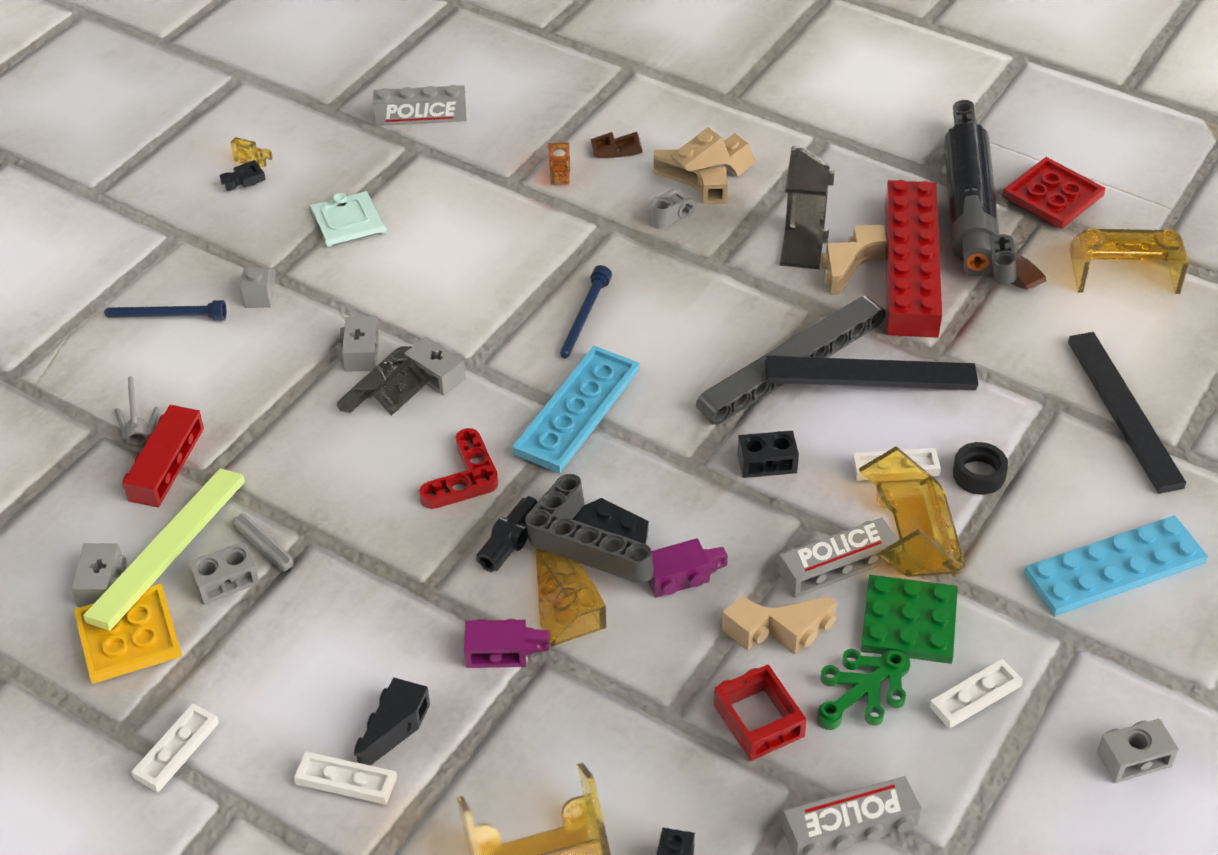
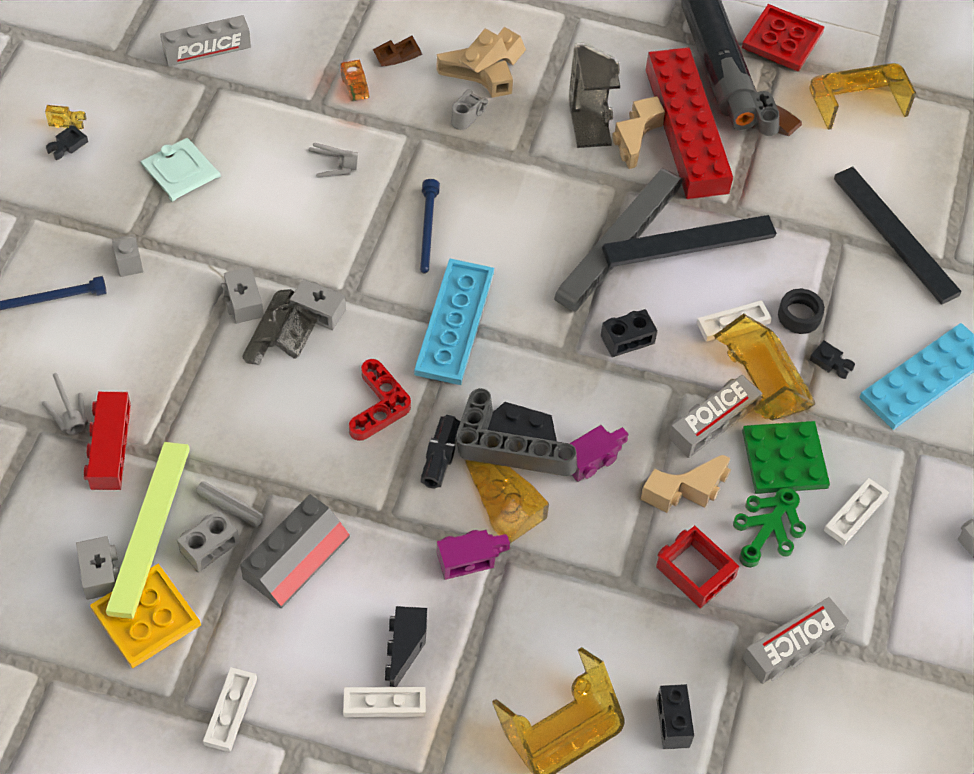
camera: 20 degrees left, 10 degrees up
none -> dark grey slope [240,494,350,609]
none -> light grey plant [308,143,358,177]
none -> black plate [809,340,855,379]

